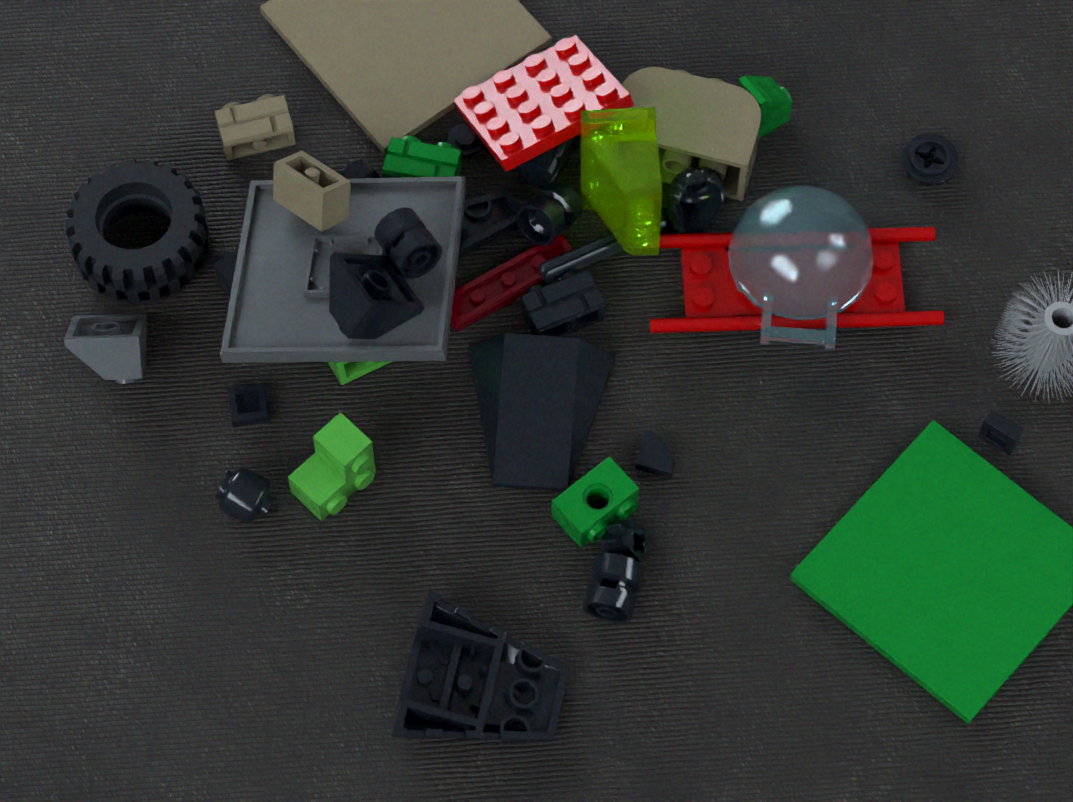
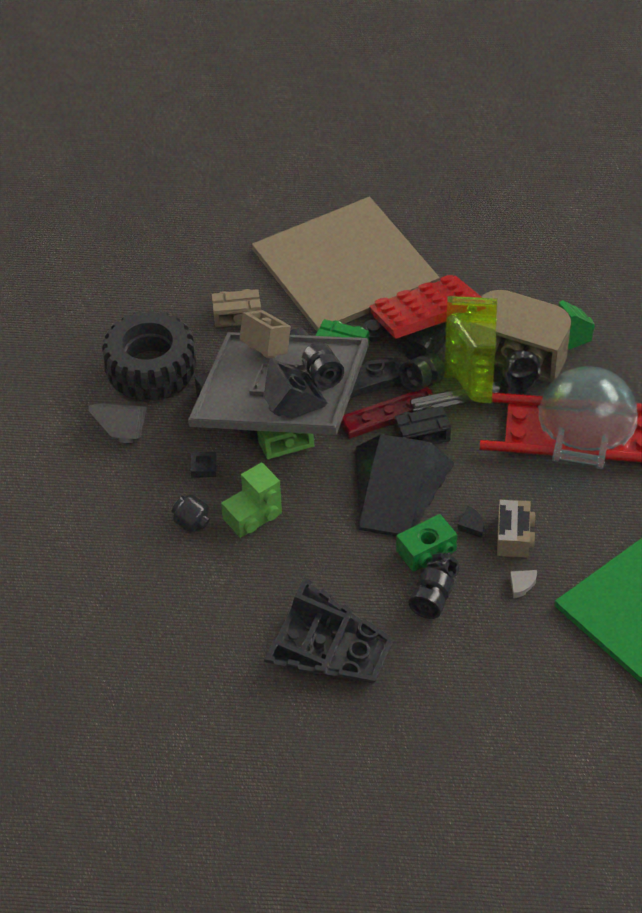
camera: 10 degrees right, 15 degrees down
none -> brick [497,500,535,558]
none -> light grey tile [510,570,537,598]

